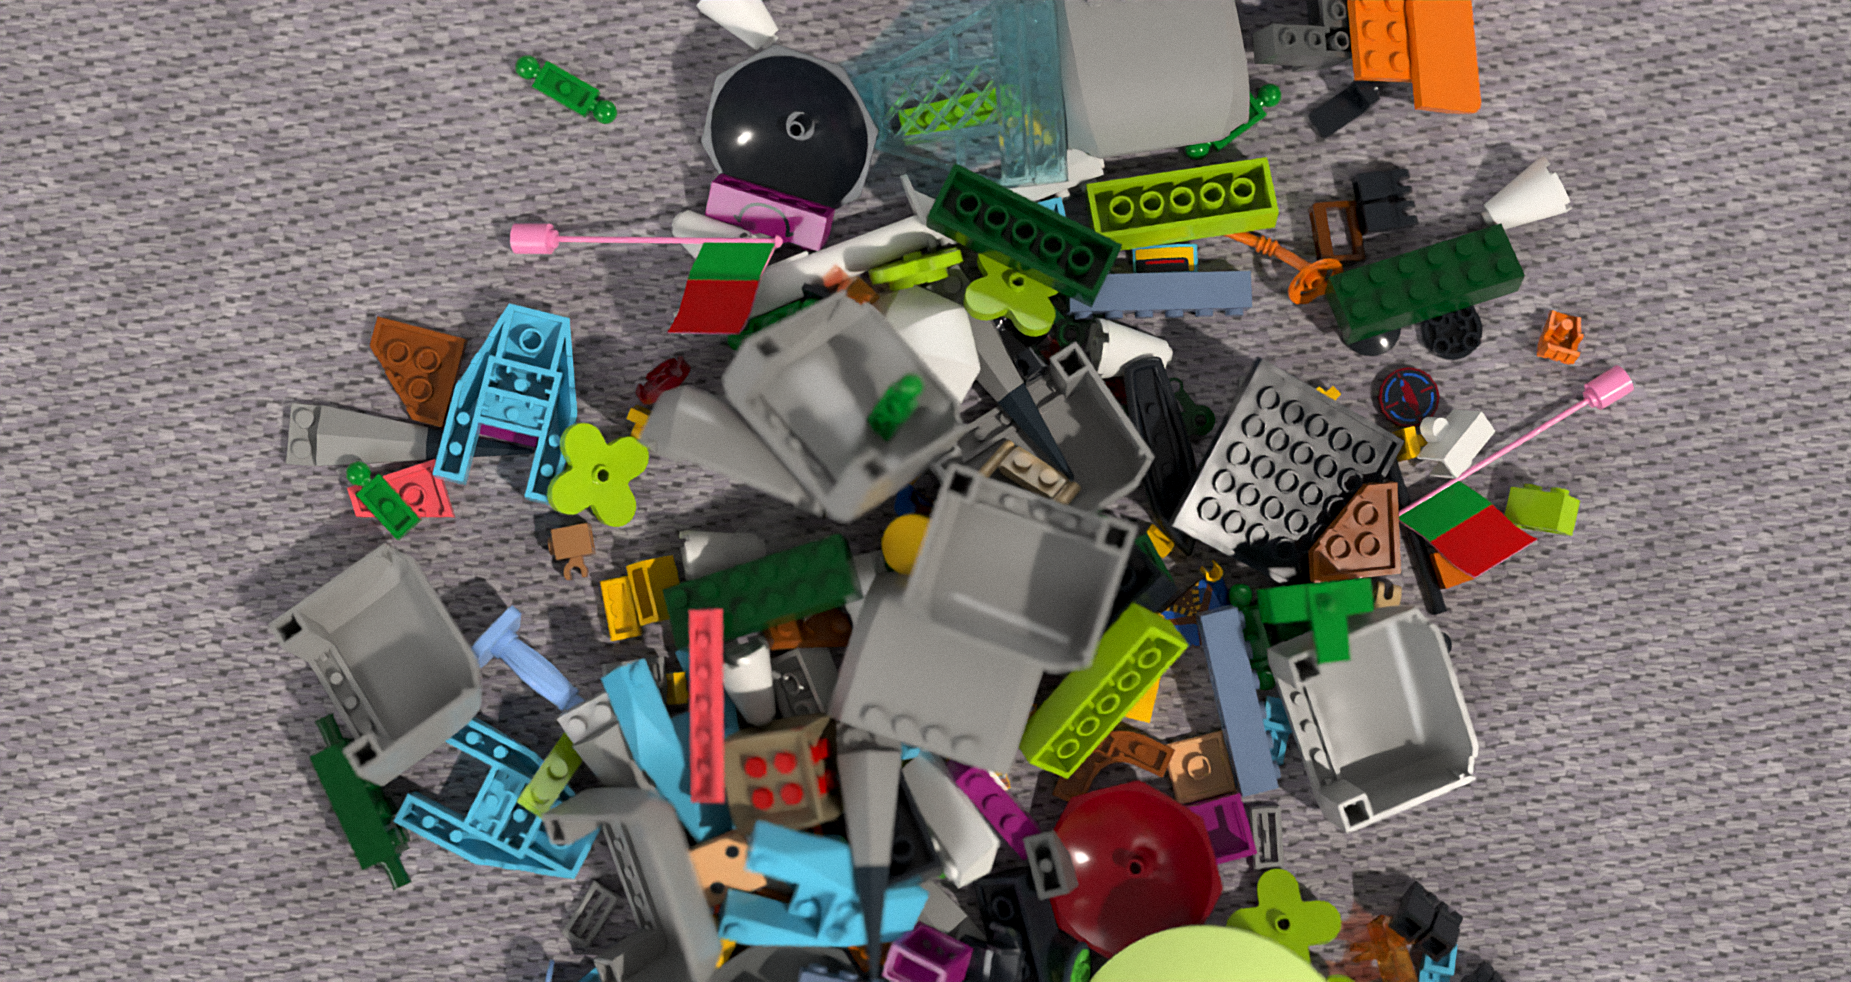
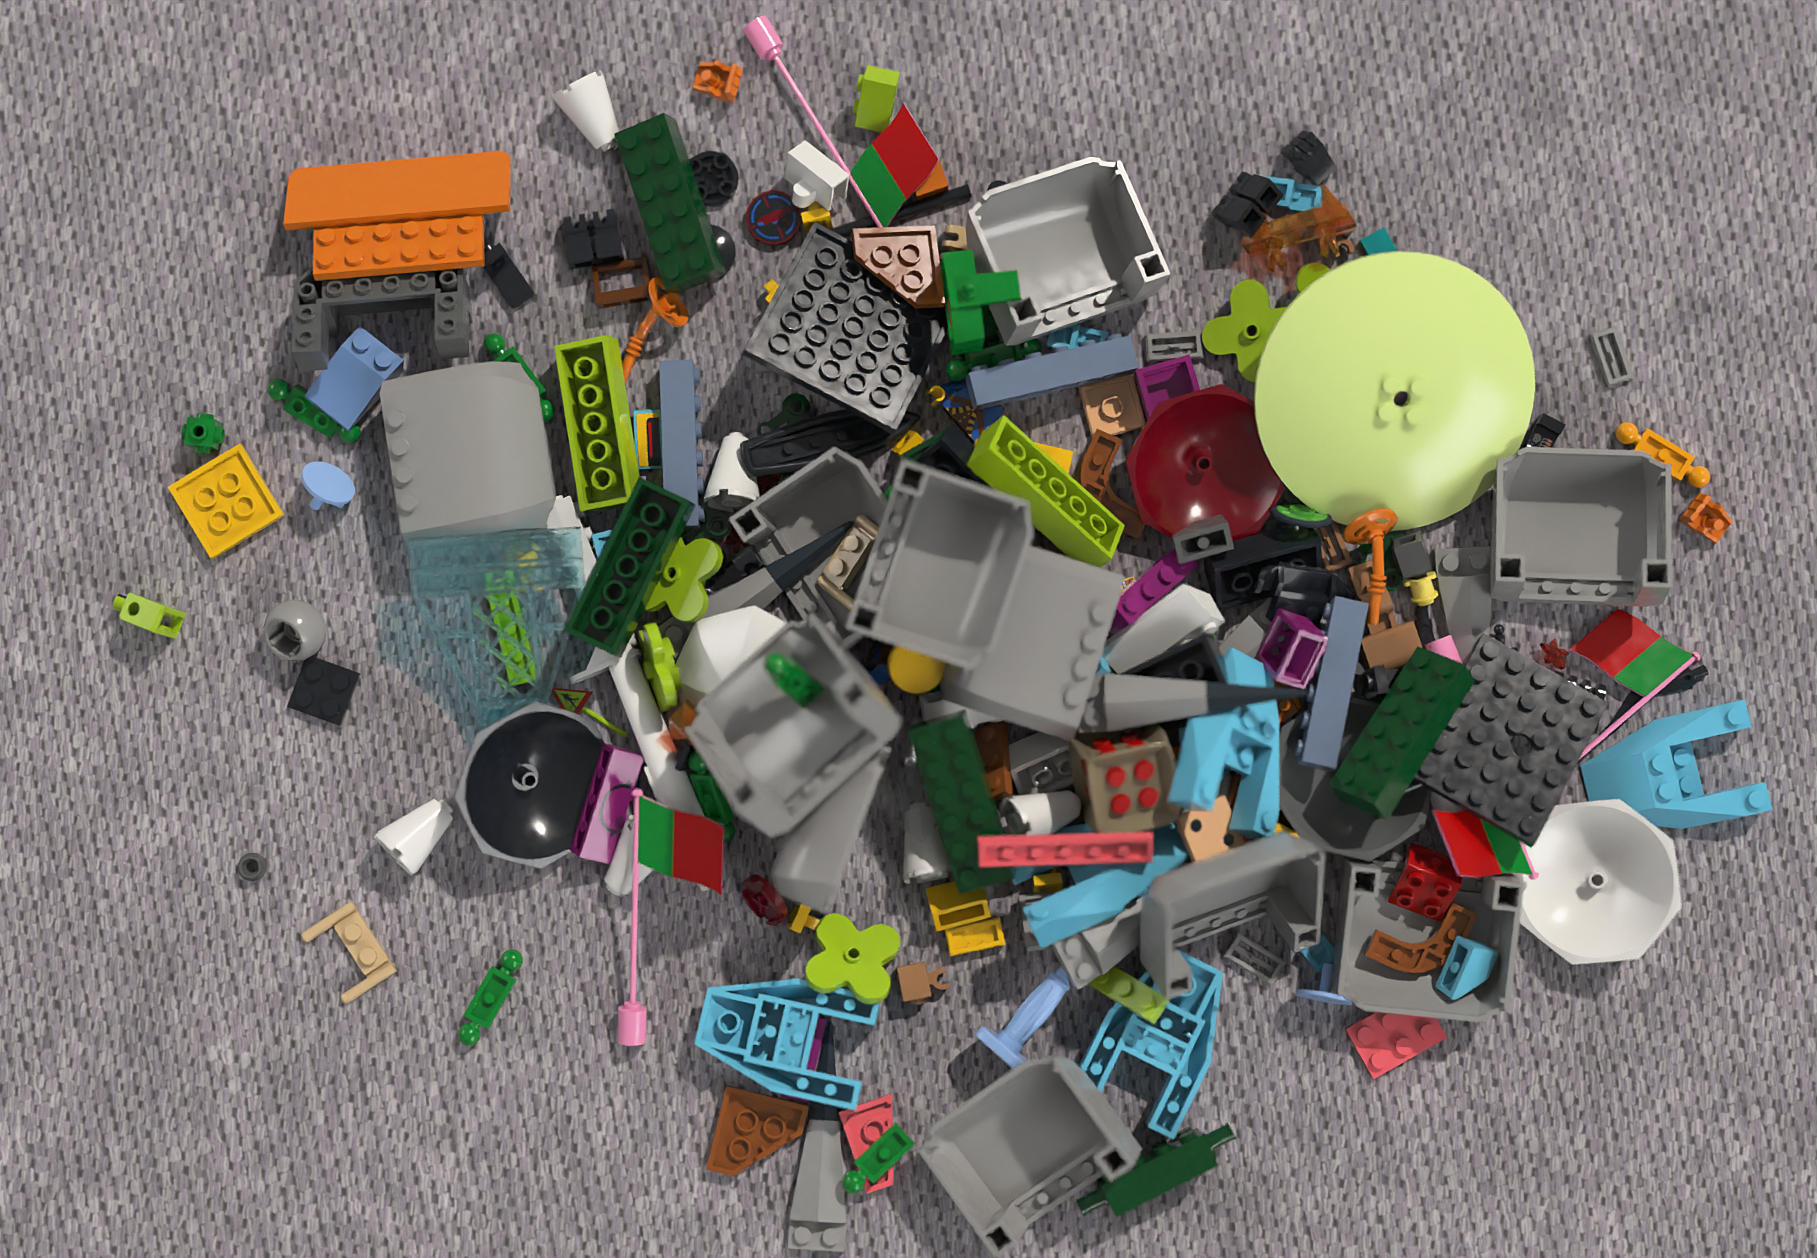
camera: 90 degrees left, 0 degrees up
none -> piece [549,687,628,738]

